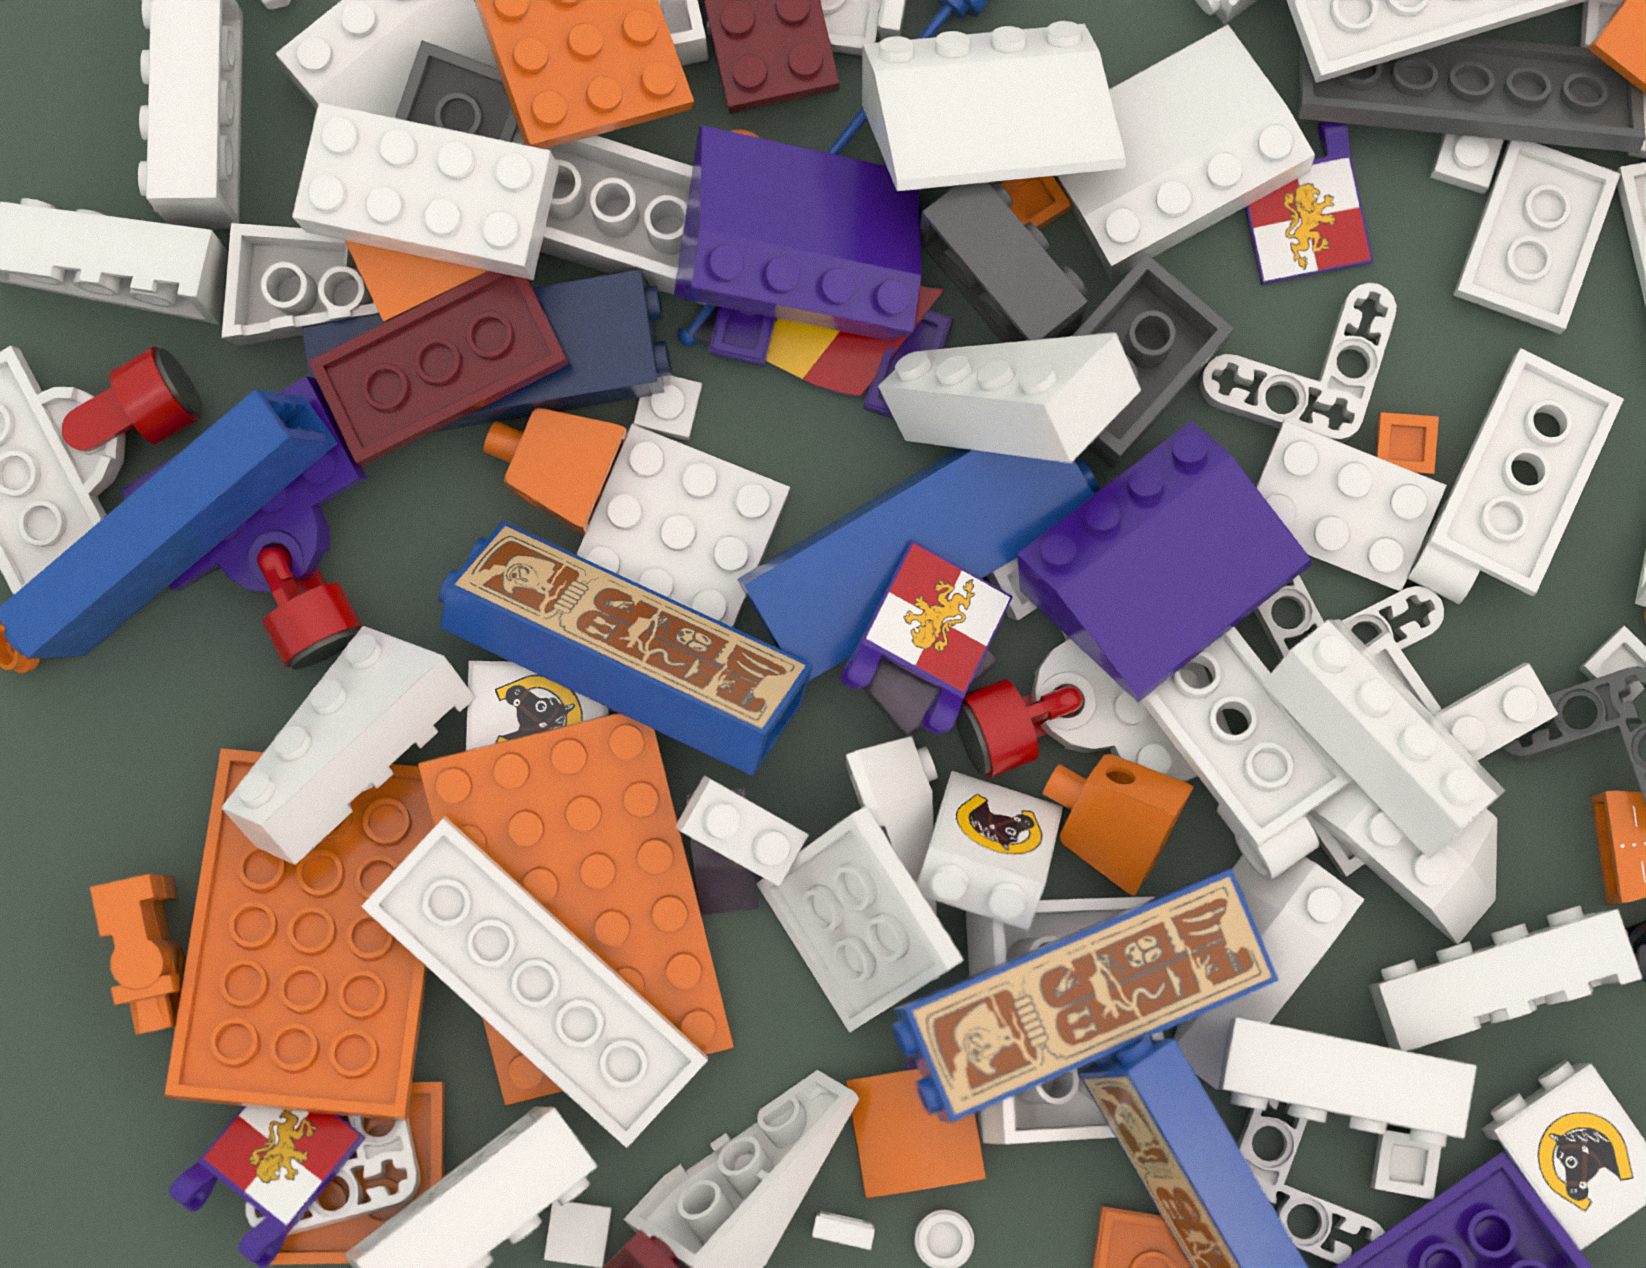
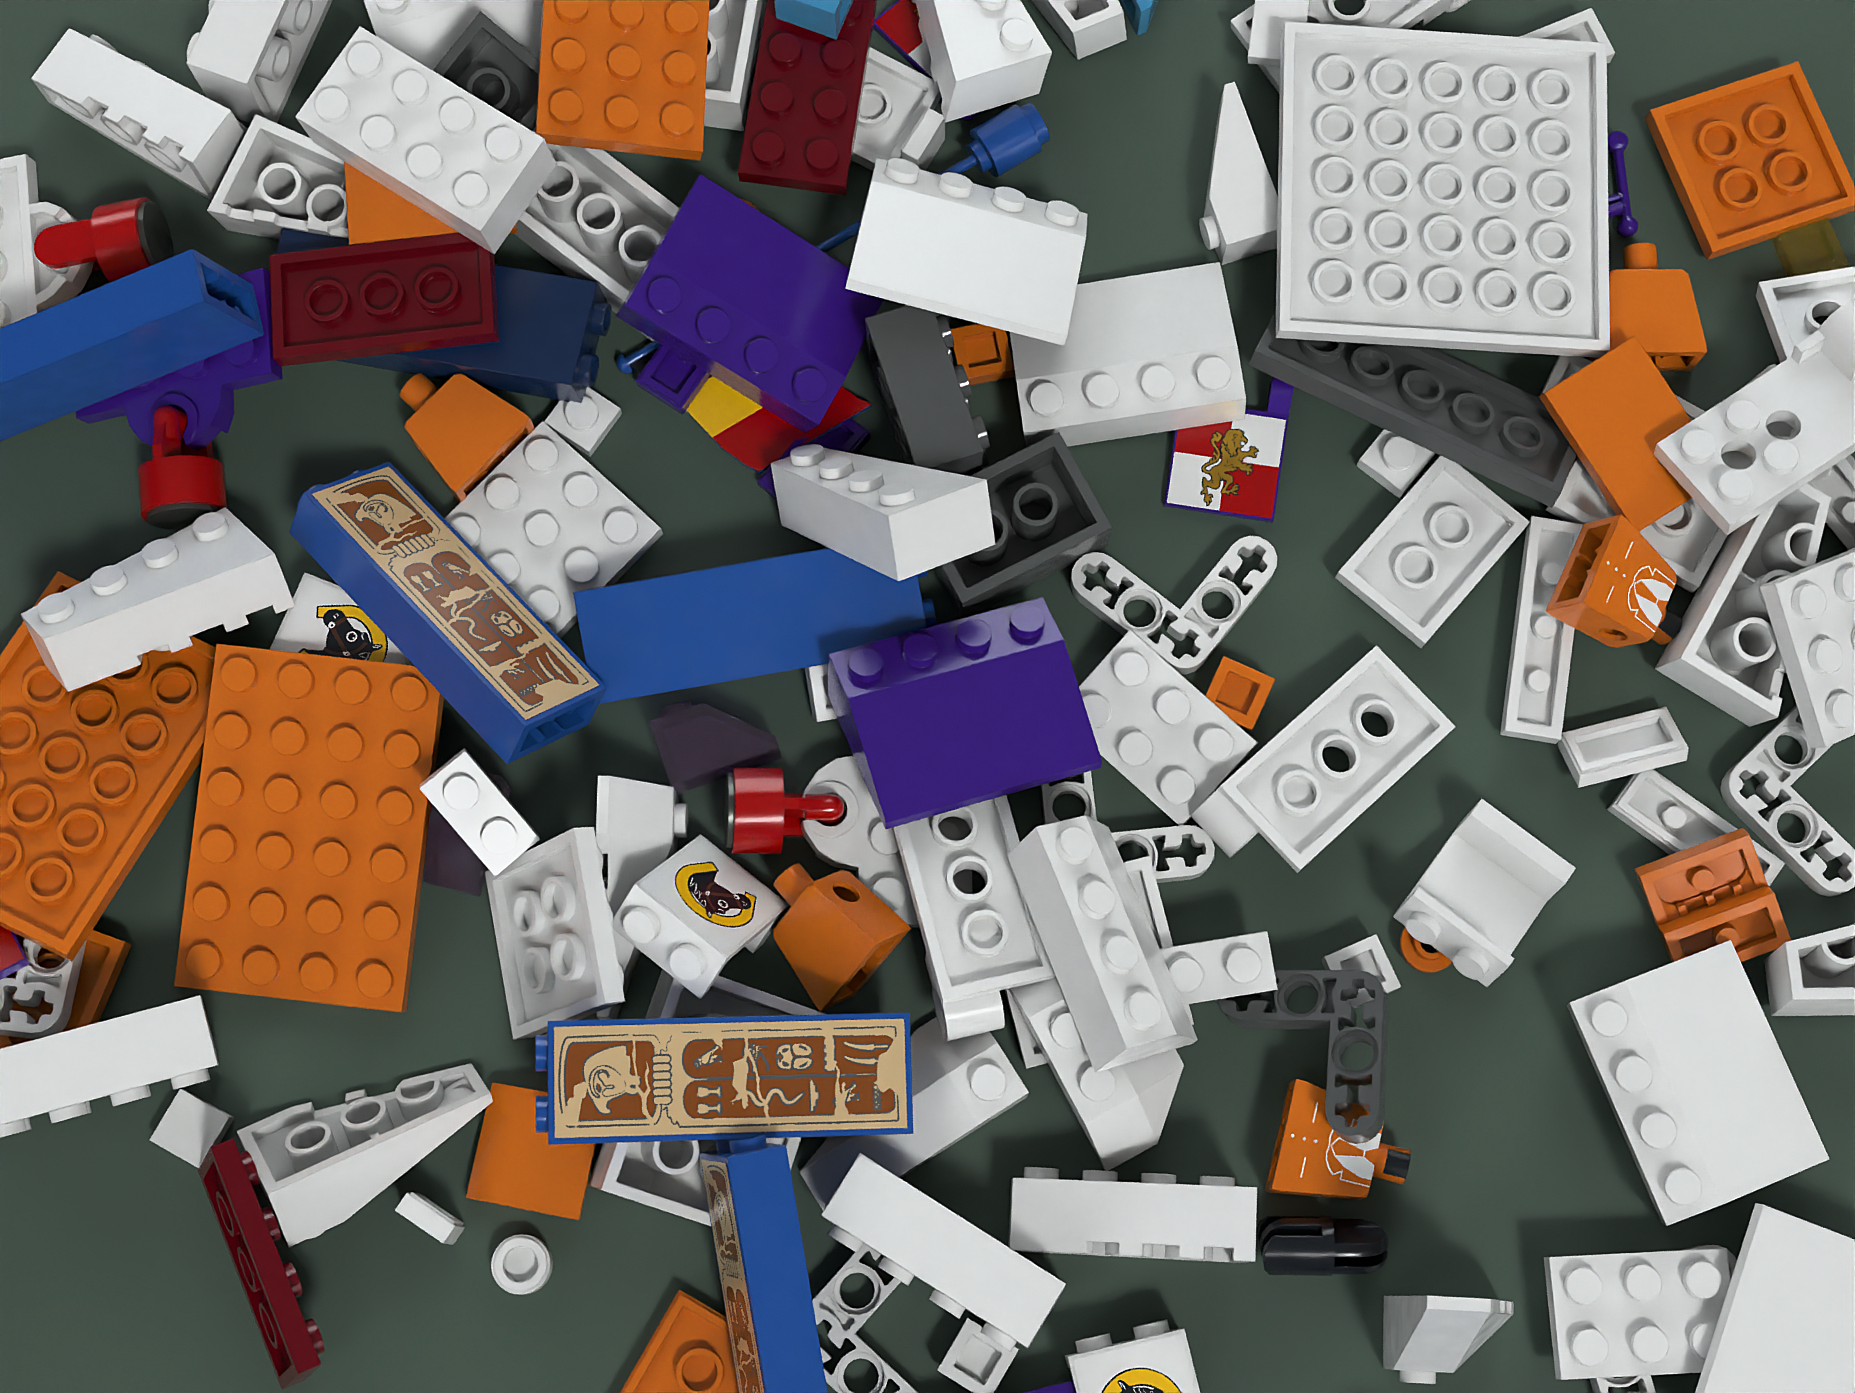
camera: 20 degrees right, 5 degrees down
white plate [361,816,708,1148] -> none
flag [840,540,1013,735] -> none

